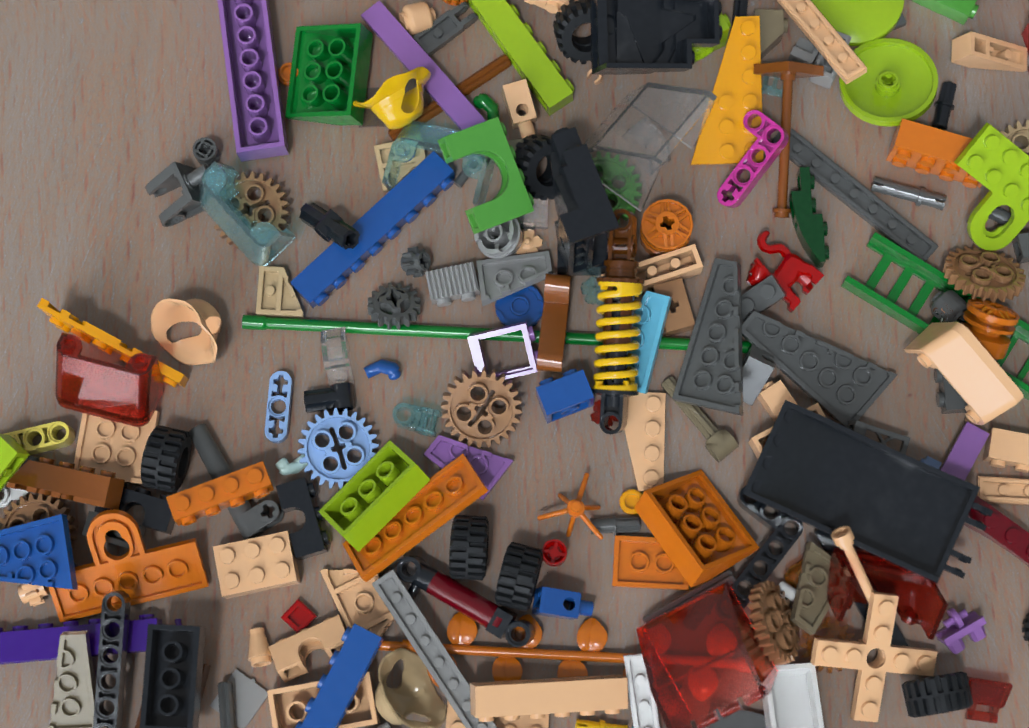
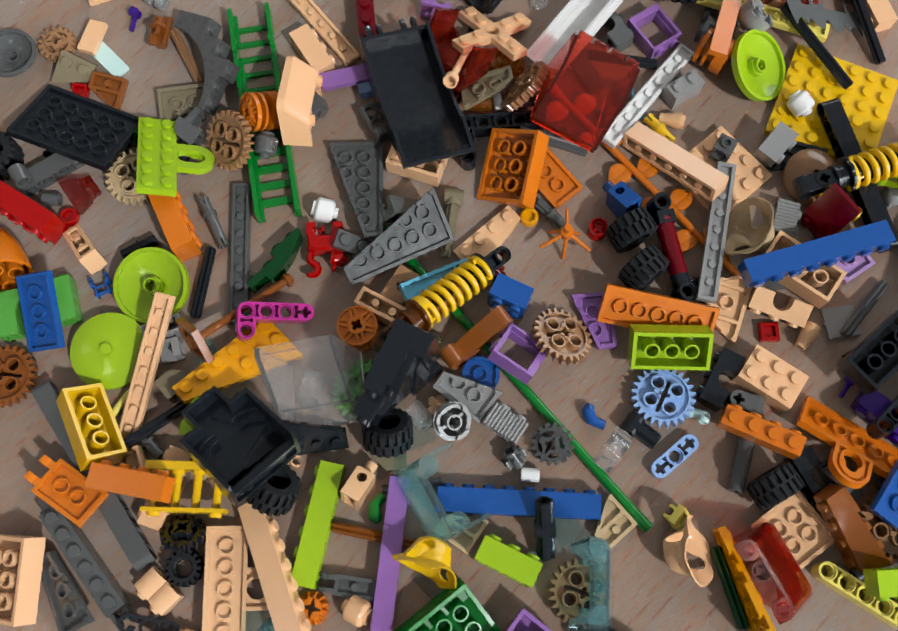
camera: 140 degrees left, 5 degrees down
clear light blue piece [392,403,442,437] -> none
bright green arch [437,117,534,234] -> none
light nougat brick [757,380,798,422] -> none
none -> blue piece [88,272,113,299]
none -> black axle [190,246,216,319]
none -> black wing [283,420,349,455]
none -> white head [310,197,339,224]
none -> lime brick [473,534,543,588]
none -> white hinge [520,467,540,482]
none -> light yellow tile [663,504,690,531]
none -> dark green axle [710,546,750,630]

